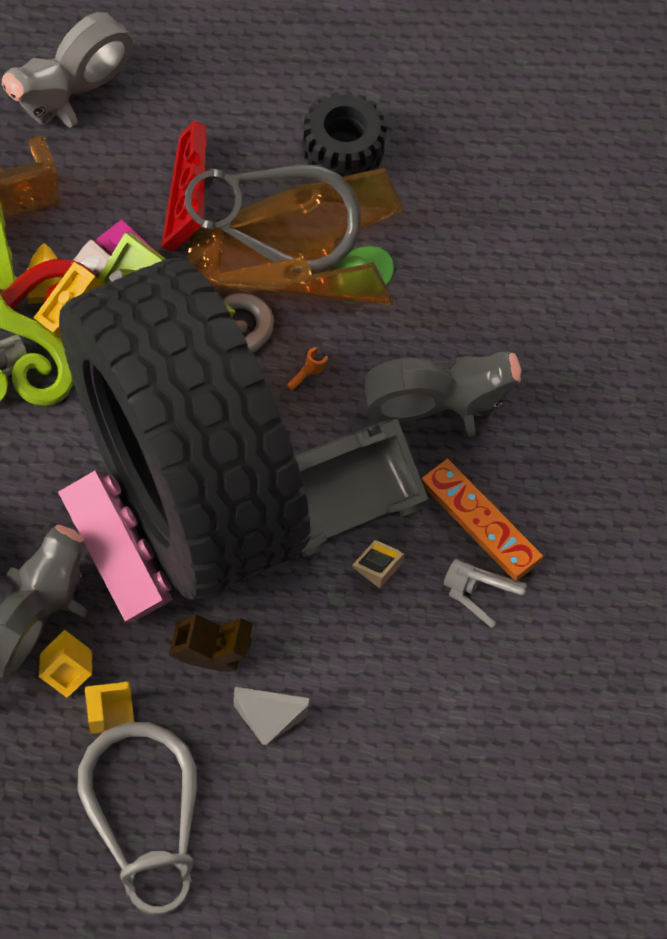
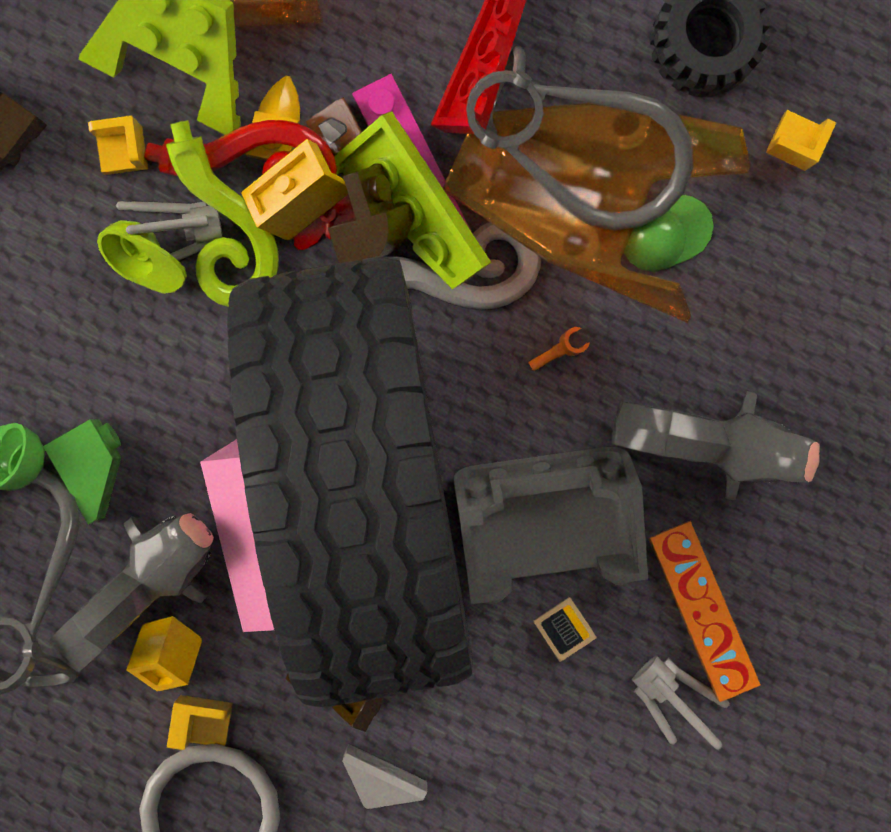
camera: 20 degrees right, 25 degrees up
none -> yellow panel [766,110,836,171]

